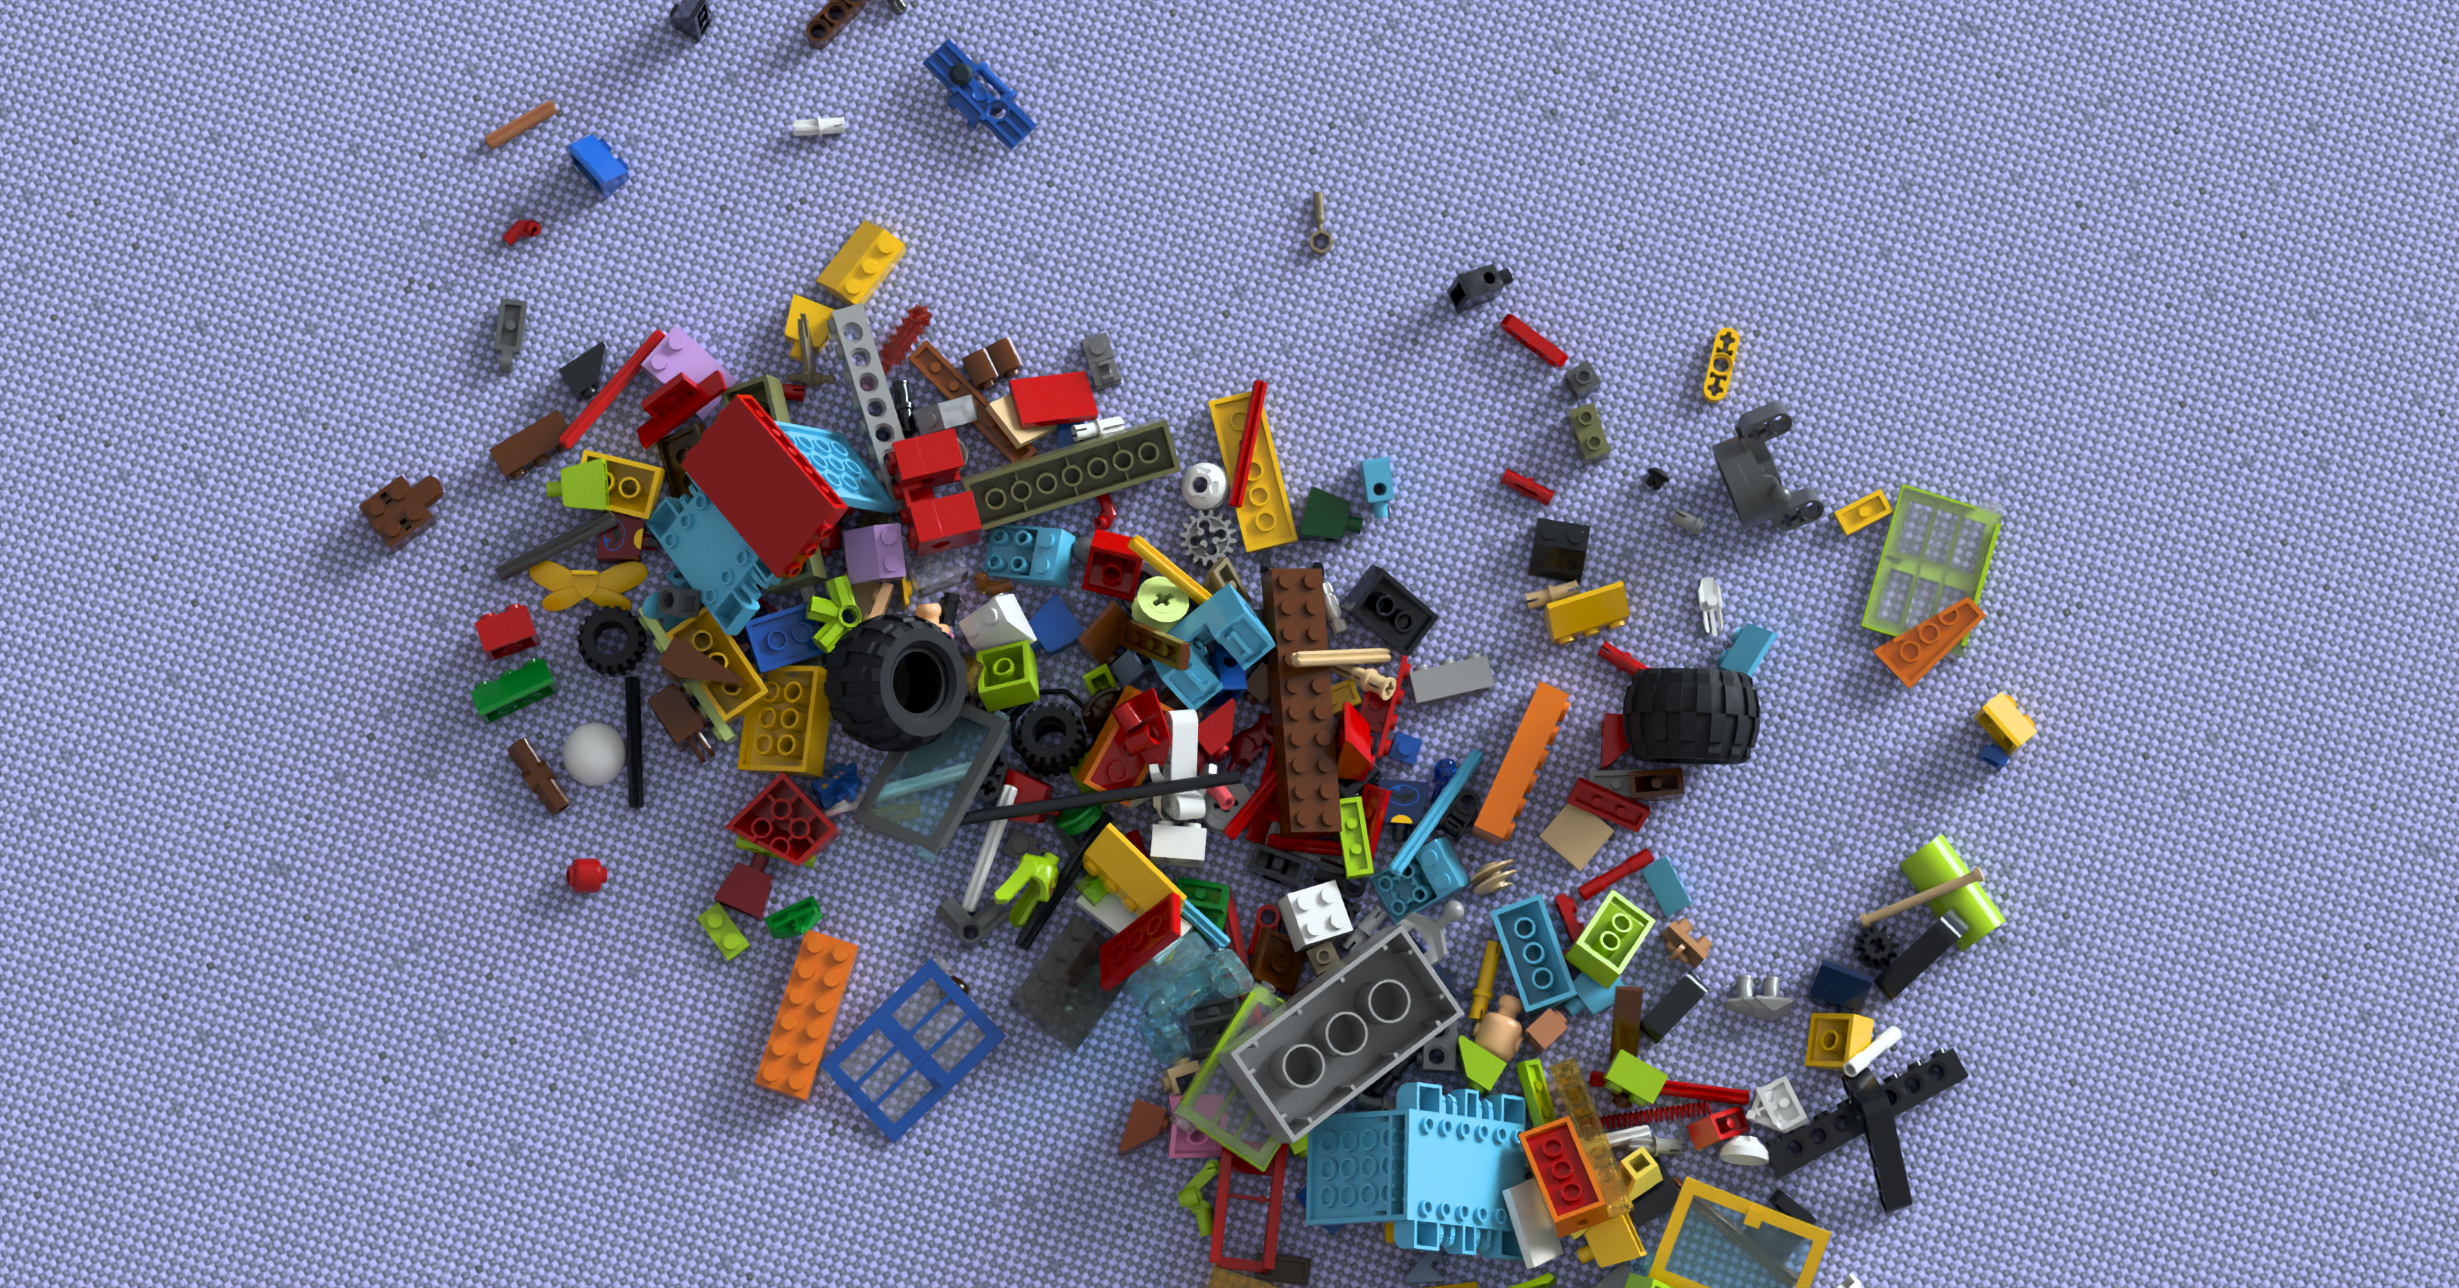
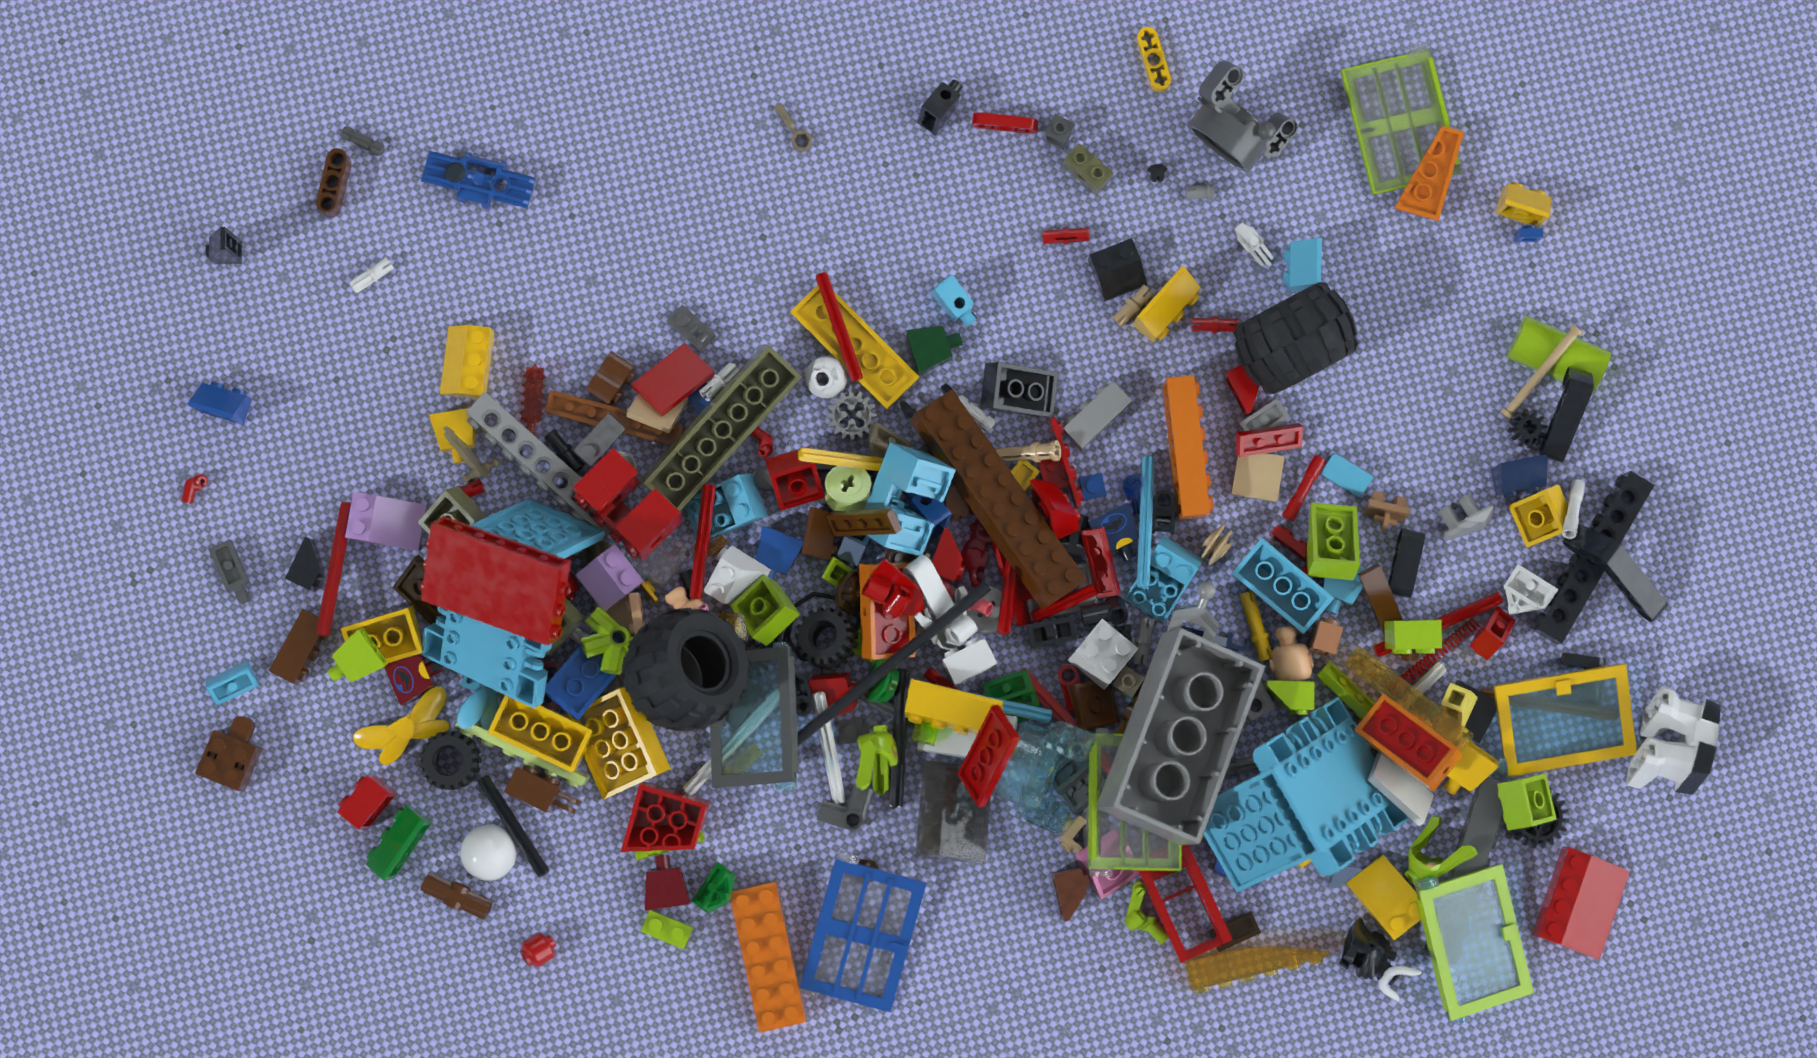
camera: 25 degrees left, 5 degrees up
nougat axle [485,100,557,149] -> none
dark grey axle [496,511,617,580] -> none
red bracket [637,370,727,449] -> none
dark grey brick [657,585,701,617] -> none
reddish brown slope [658,636,750,688] -> none
blue hips [811,762,862,811] -> none
tan axle [1291,648,1391,667] -> none
lime plate [1339,796,1374,879] -> none
light grey axle [1627,1135,1682,1157] -> none
reddish brown slope [1628,767,1685,801] -> none
white piece [1719,1135,1769,1166] -> none
yellow plate [1833,489,1893,537] -> none
none -> medium azure slope [205,661,259,706]
none -> red axle [689,484,716,600]

